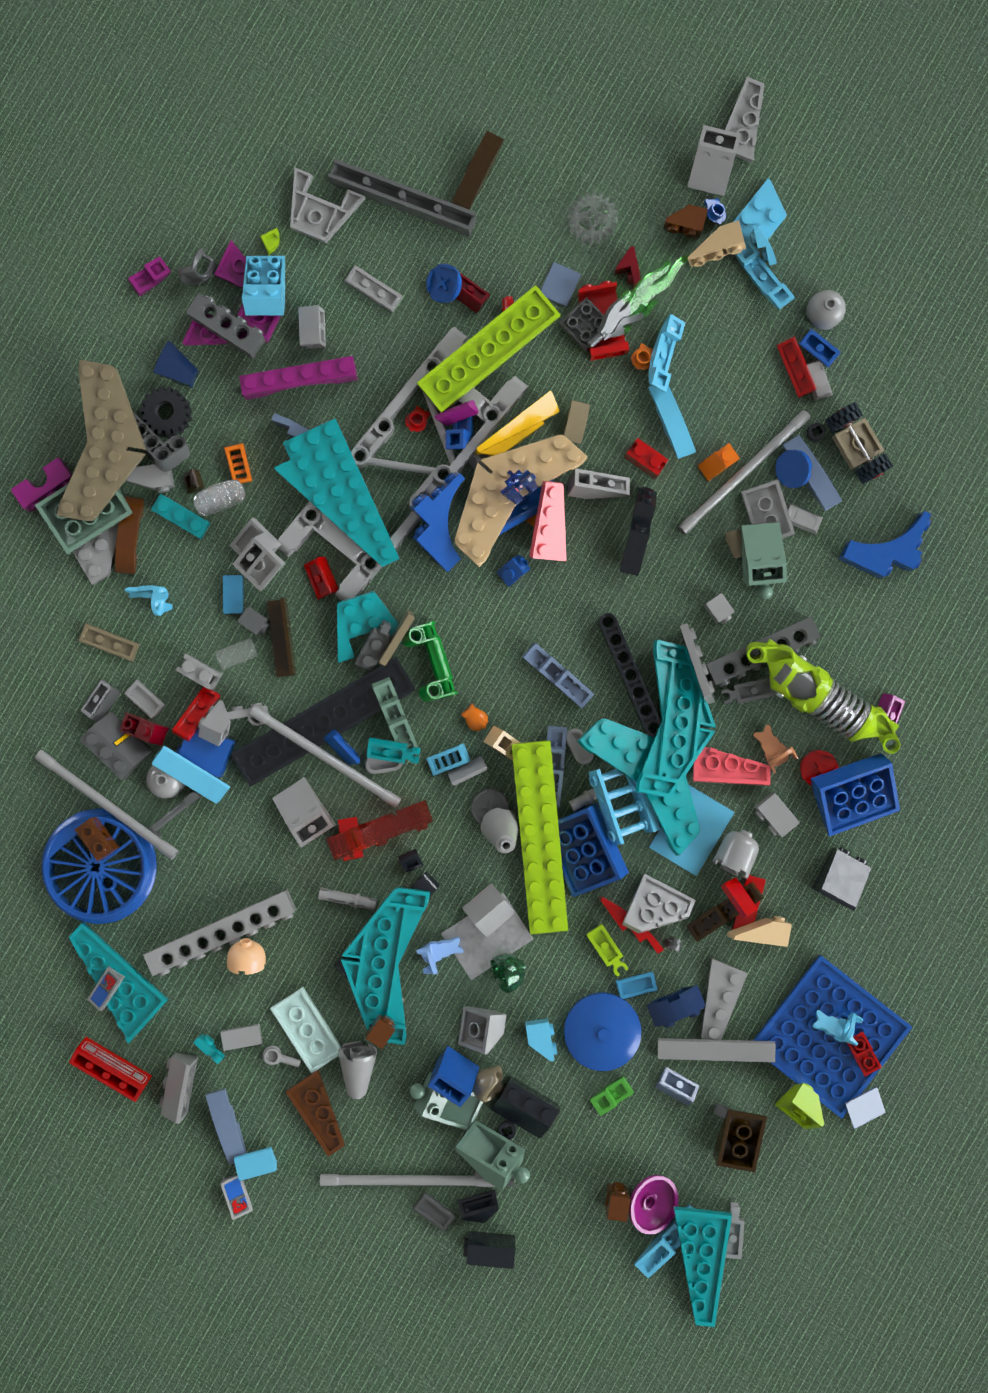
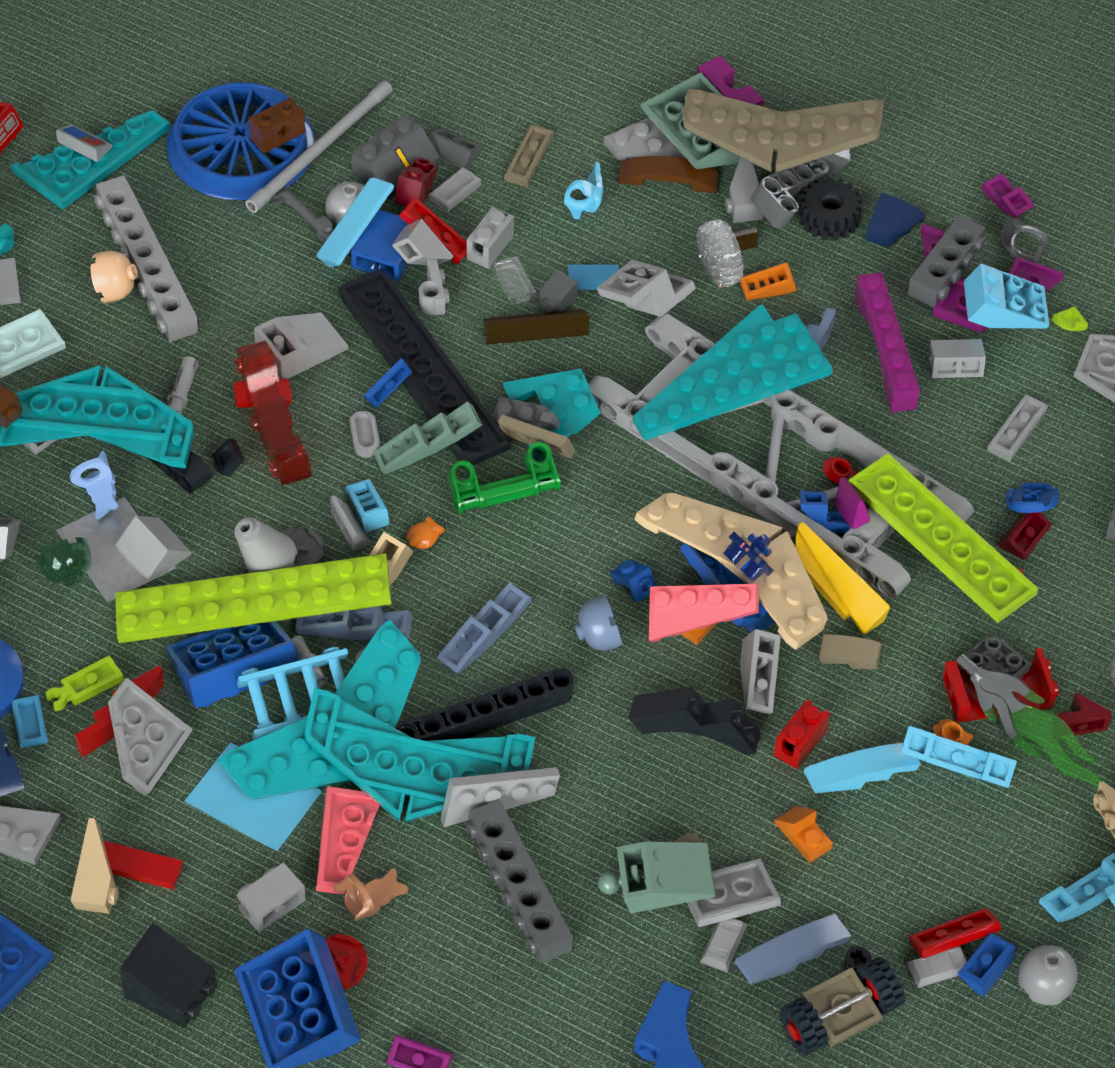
camera: 90 degrees right, 35 degrees down
teal plate [151,493,211,540] -> none
light grey piece [249,705,401,808] -> none
red slope [304,556,339,600] -> none
teal plate [367,738,421,764] -> none
blue arch [410,472,465,572] -> none
sand blue window [541,262,581,307] -> none
dark grey plate [665,936,683,952] -> none
light grey piece [678,410,811,535] -> none
dark brown slope [687,882,764,942] -> none
light grey brick [703,593,735,624] -> none
light grey cylinder [712,830,759,879] -> none
dark grey plate [720,678,775,704] -> none
red tile [721,877,758,919] -> none
piece [746,639,901,754] -> none
blue tile [775,449,812,488] -> none
none -> sand blue cylinder [574,595,622,651]

